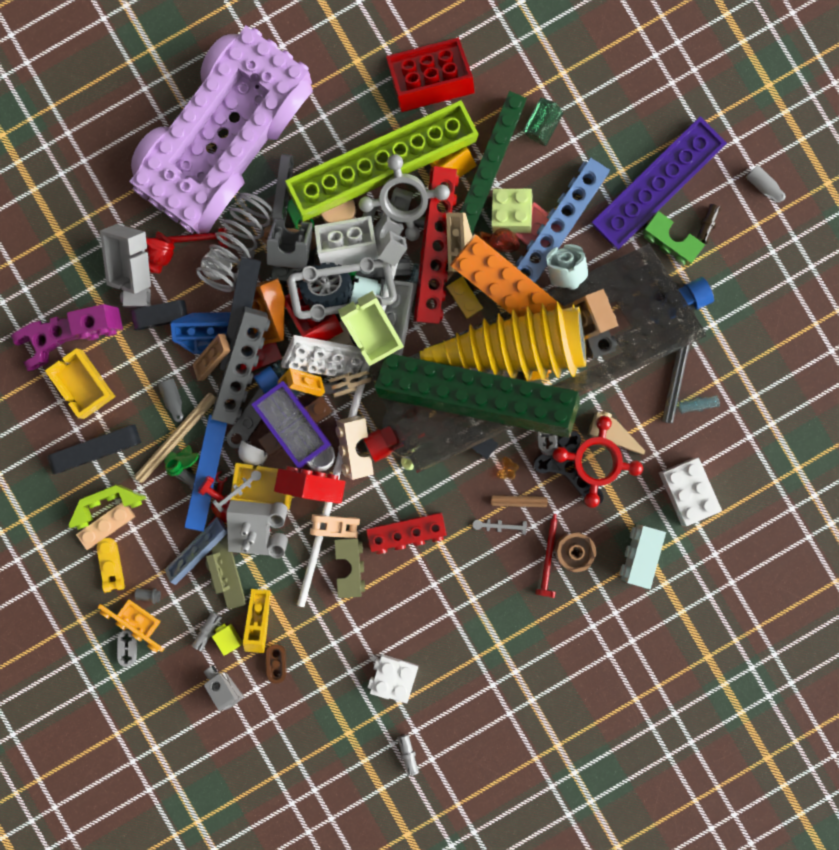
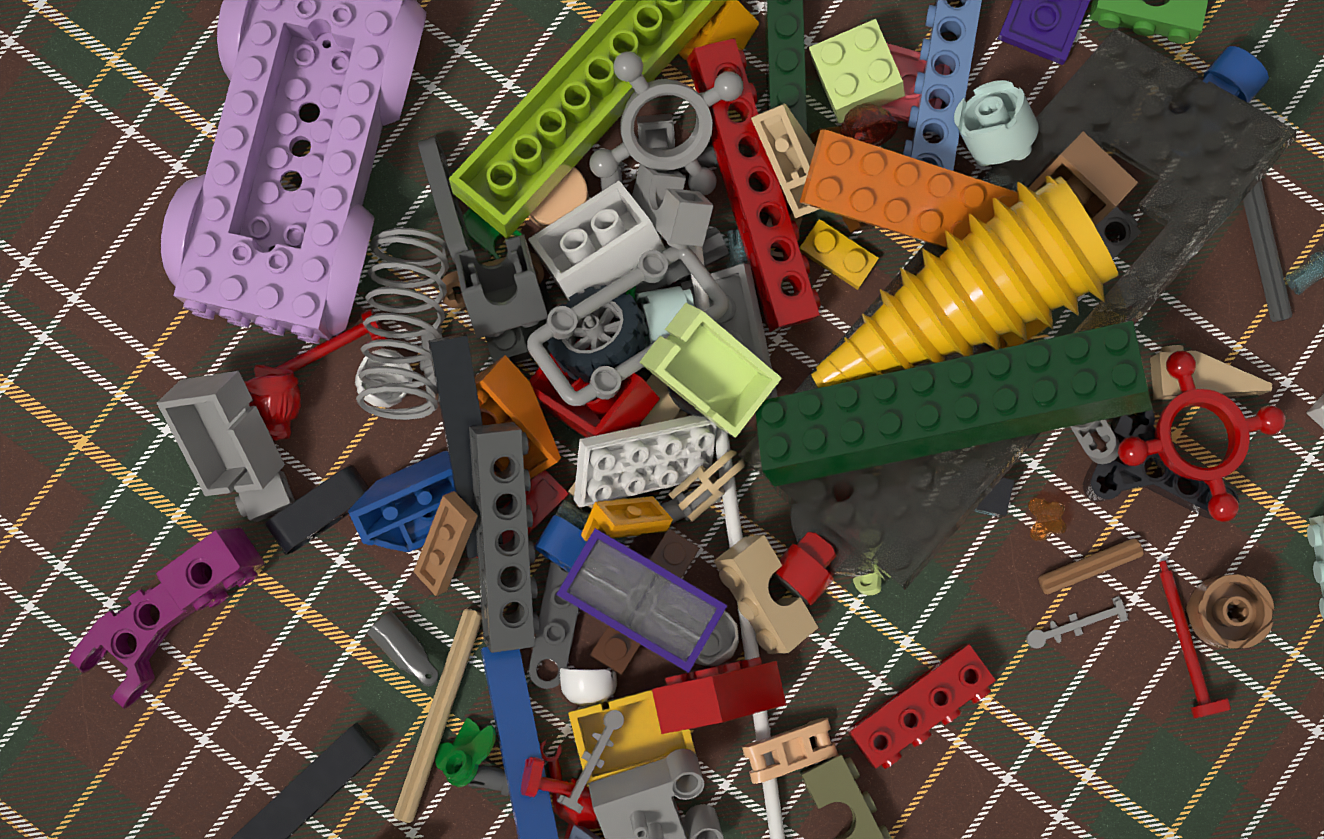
camera: 25 degrees left, 5 degrees down
yellow piece [45,348,116,419] -> none

